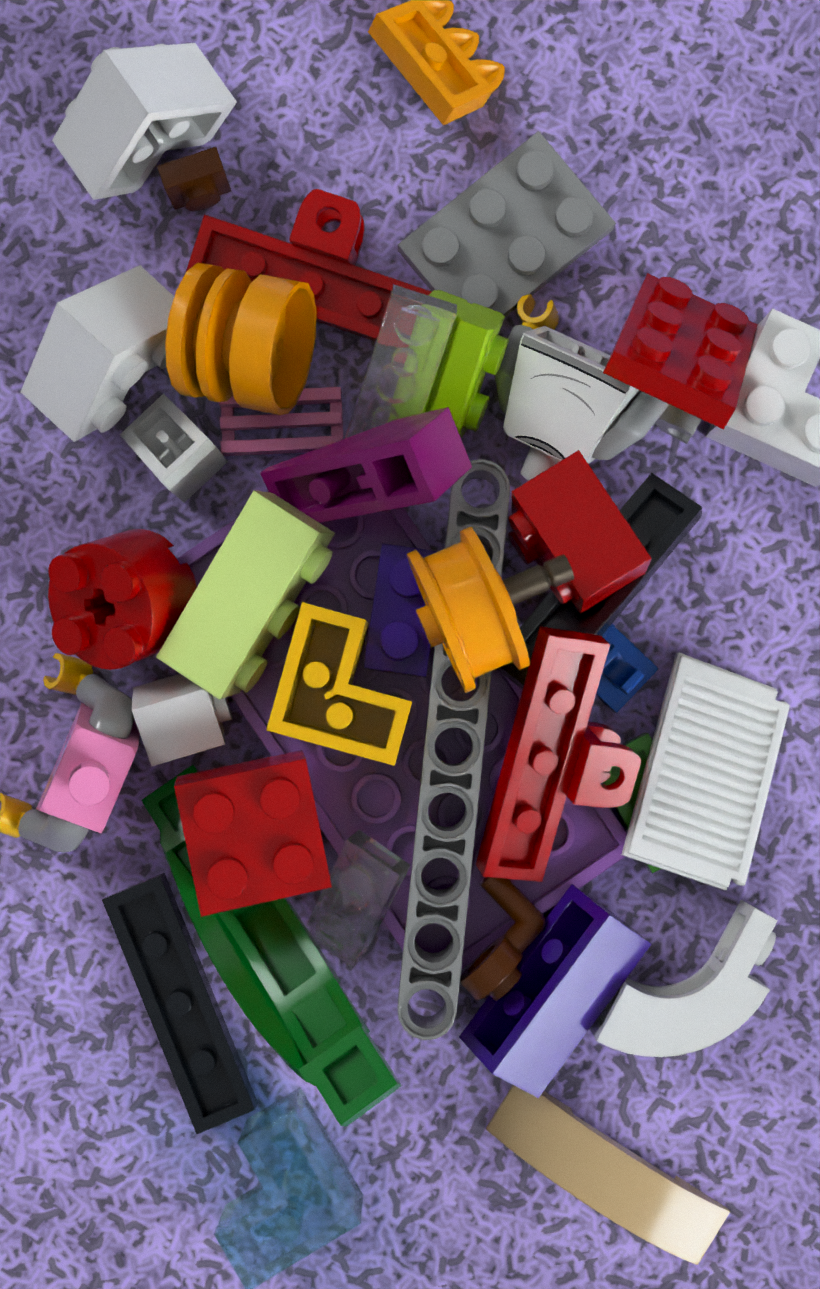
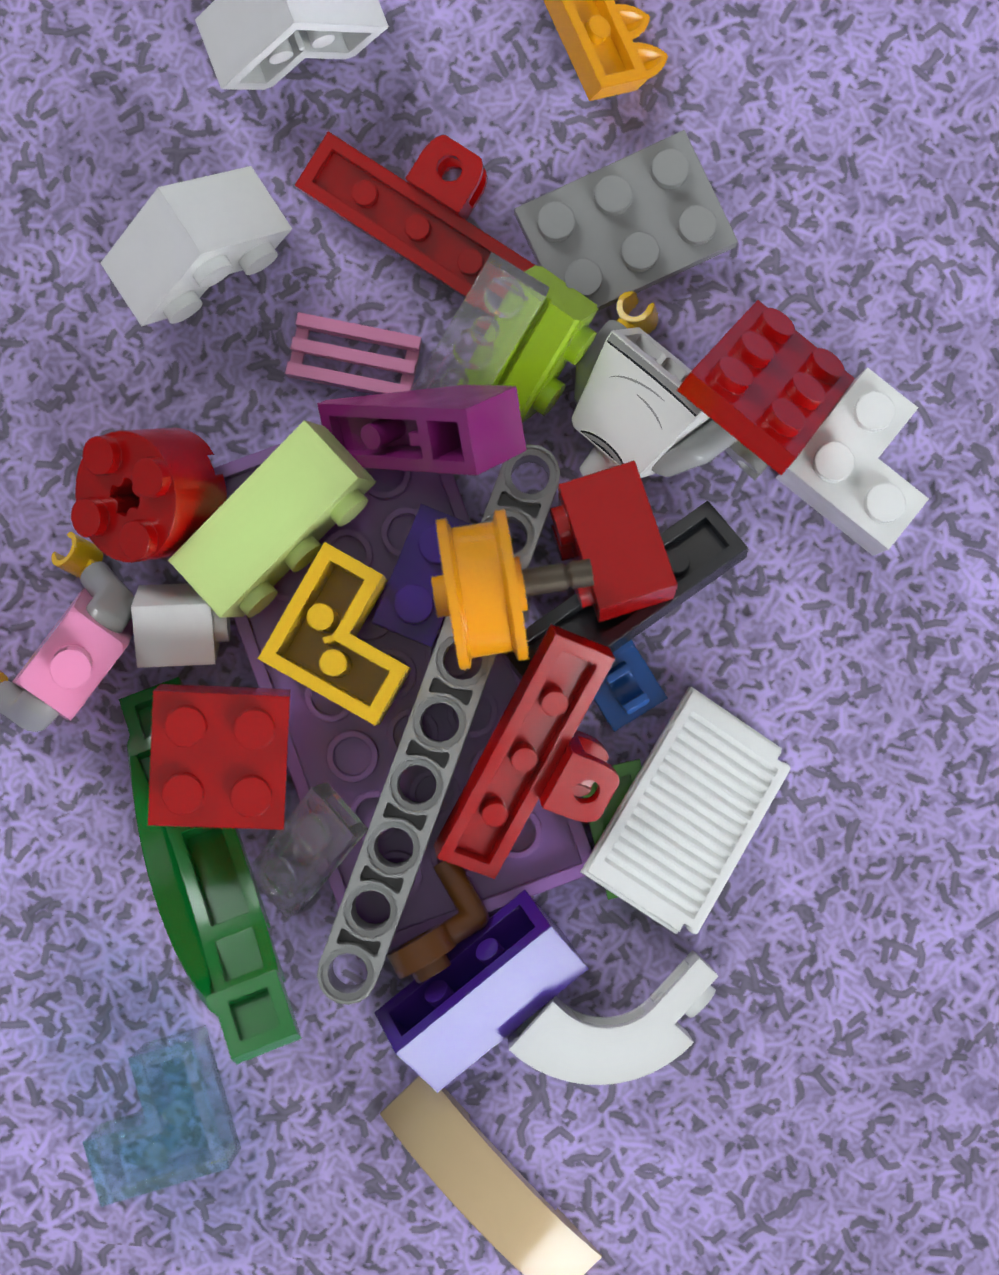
camera: 10 degrees right, 0 degrees up
black plate [102,873,258,1134] -> none
white slope [120,393,228,503] -> none
reddish brown plate [157,147,231,211] -> none
light orange wheel [165,263,317,415] -> none

